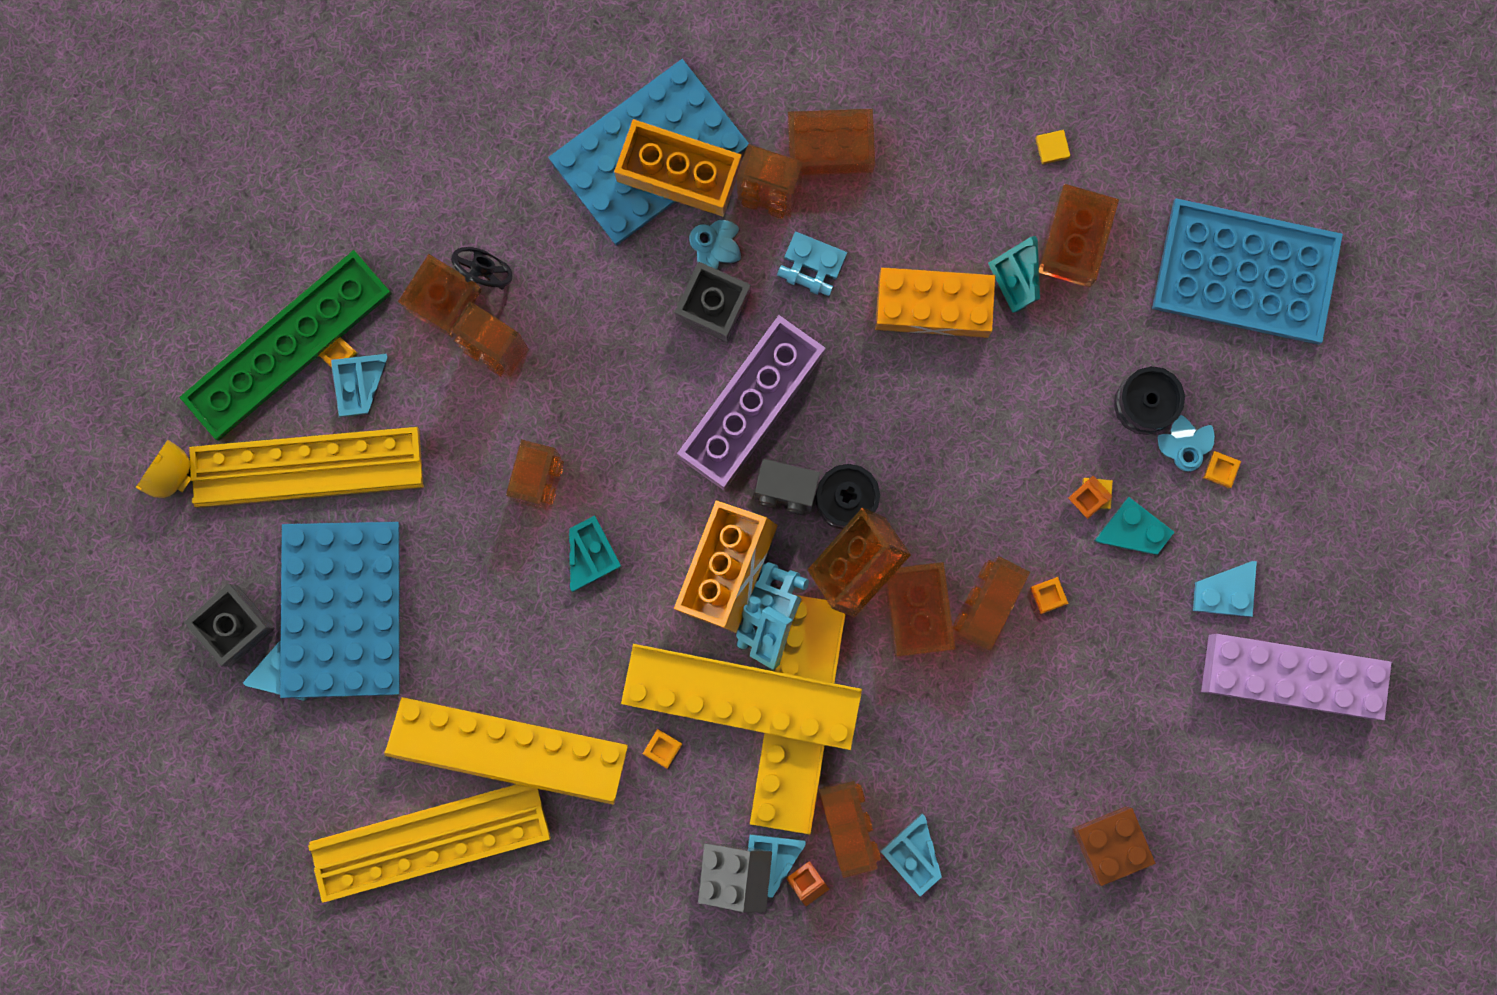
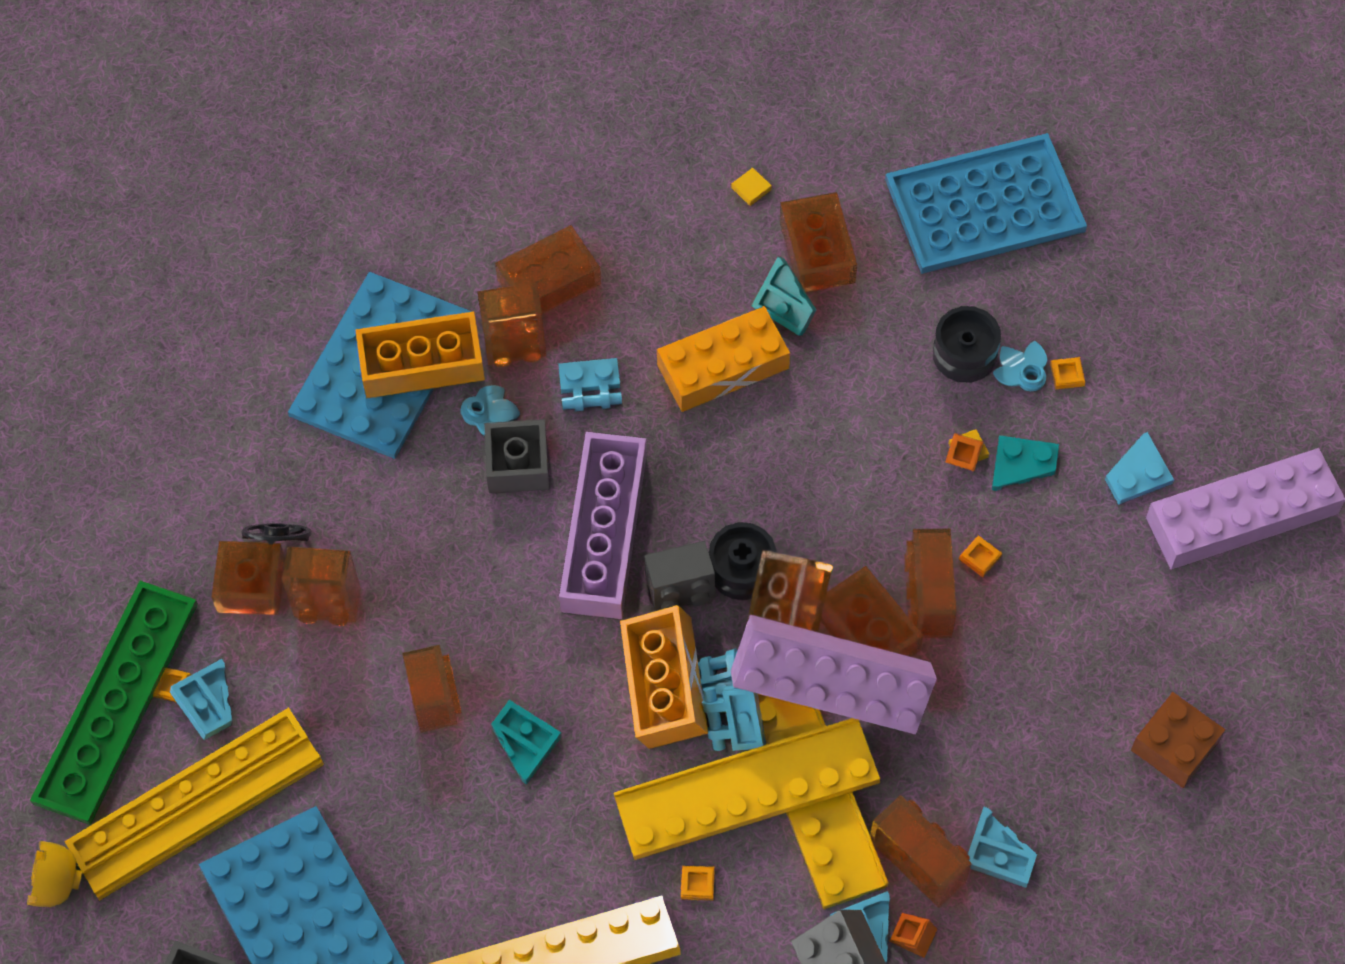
camera: 30 degrees left, 20 degrees down
none -> lavender brick [731,615,937,734]

